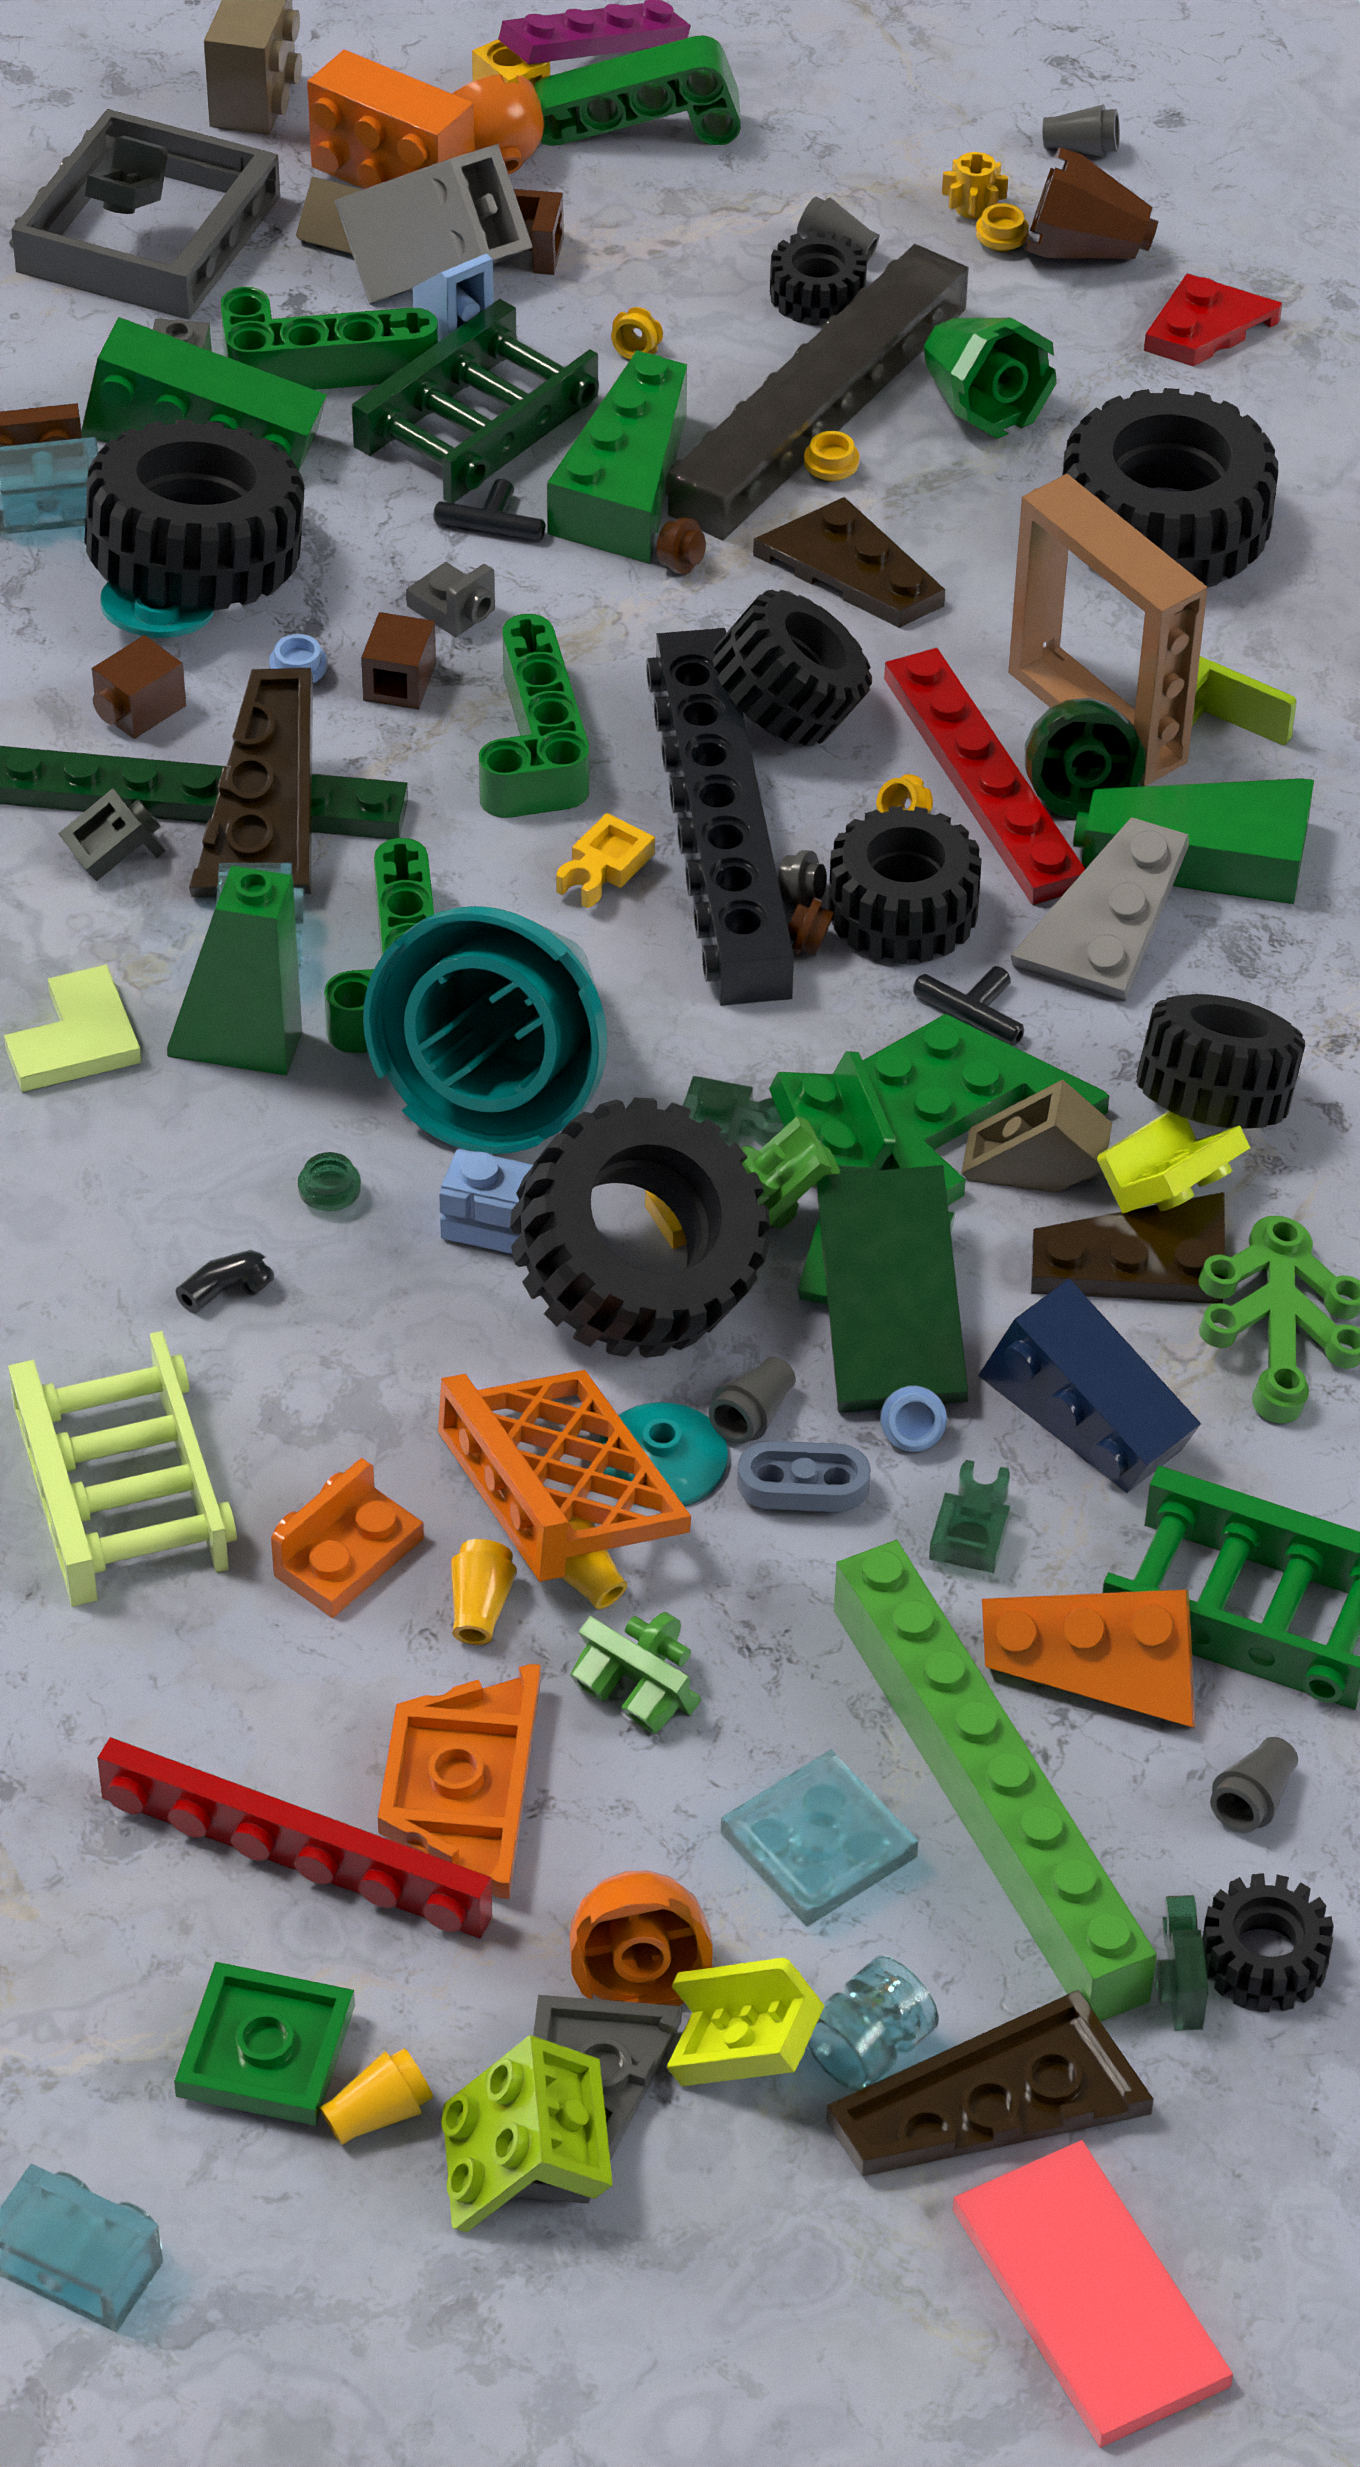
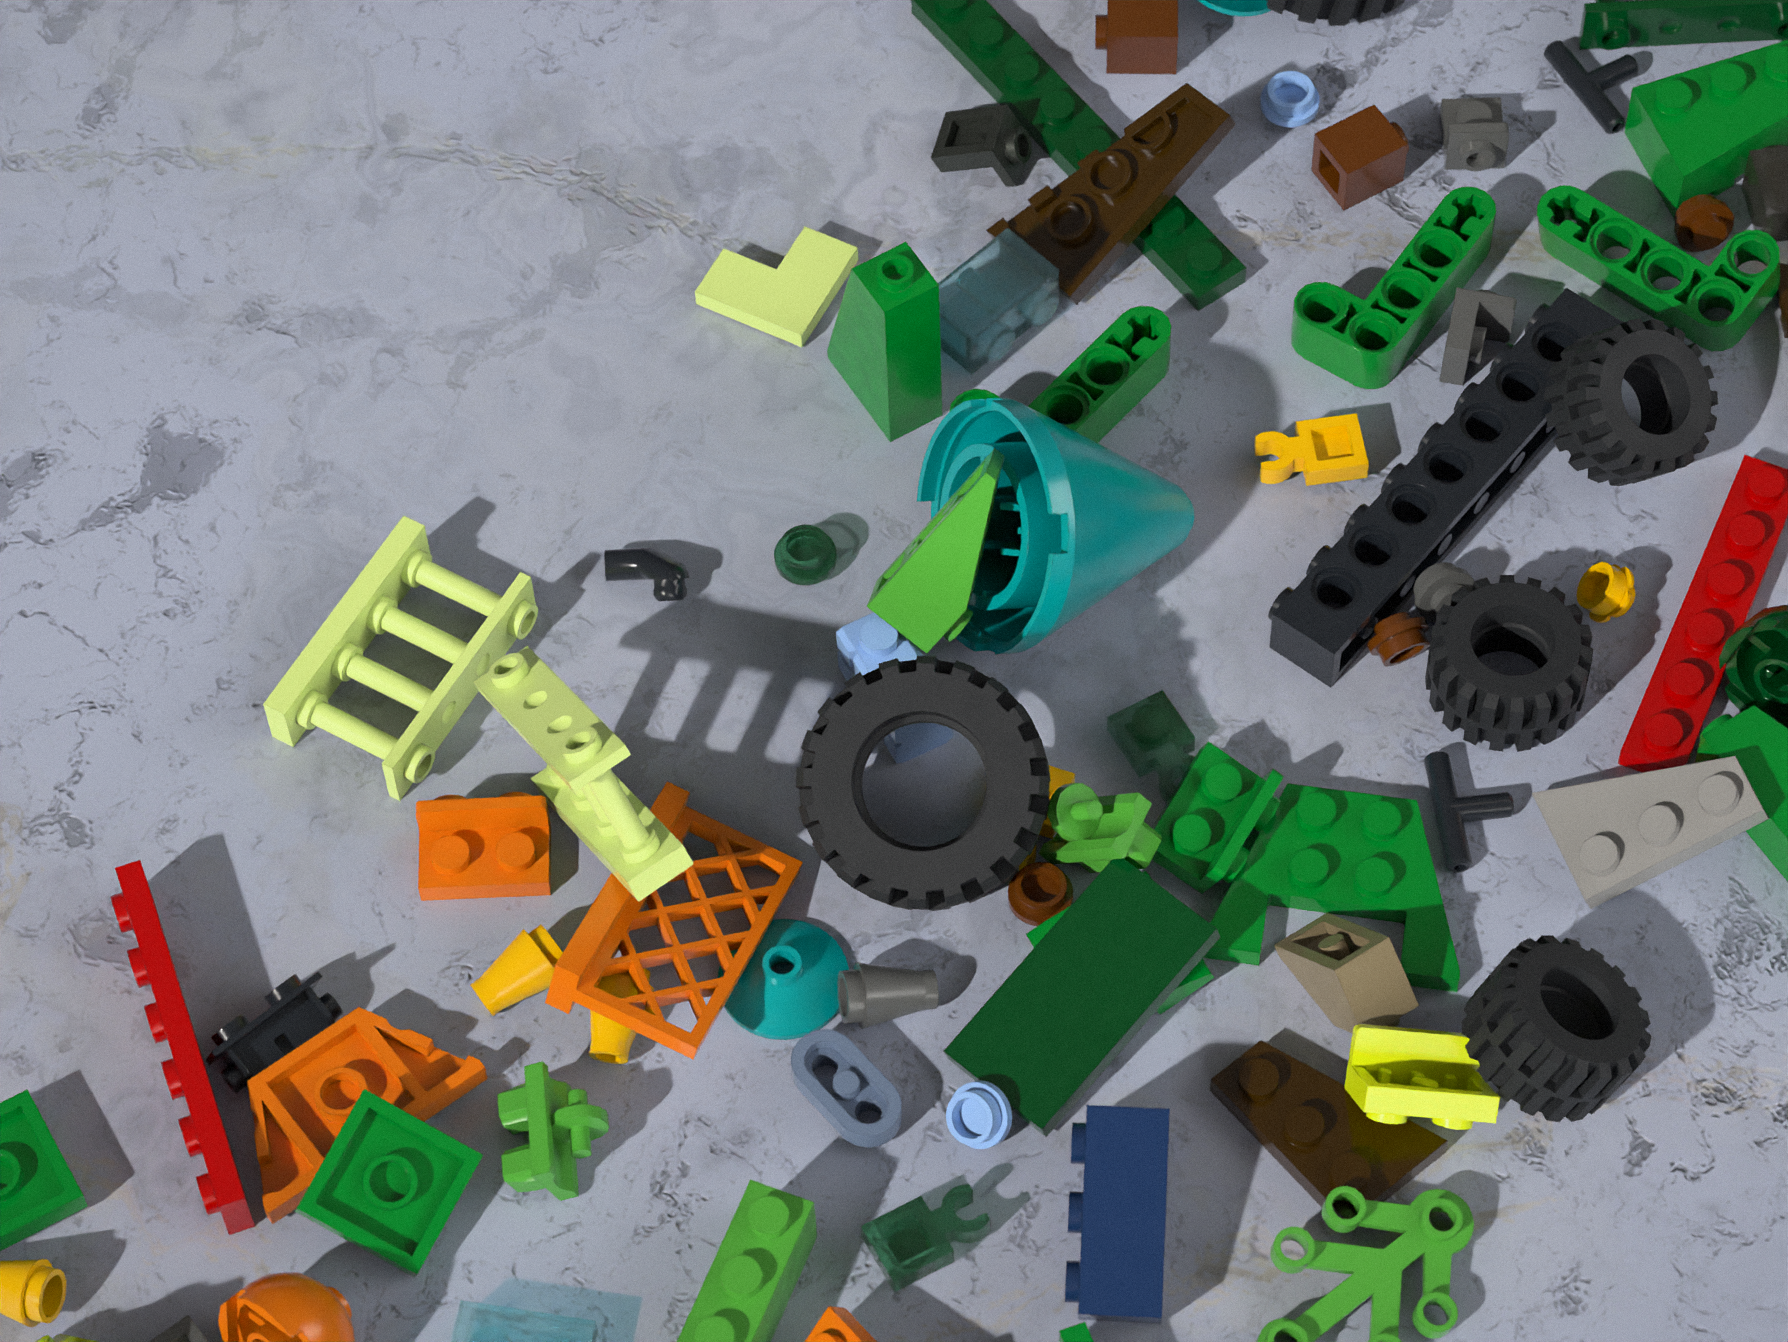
camera: 50 degrees right, 10 degrees up
none -> black hinge [205,971,343,1093]
none -> green plate [295,1089,483,1278]
none -> yellowish green fence [474,646,694,902]
none -> bright green slope [867,448,1005,654]
none -> reddish brown plate [1008,862,1073,926]
none -> dark grey bracket [1439,287,1517,386]
none -> green beam [1537,185,1780,351]

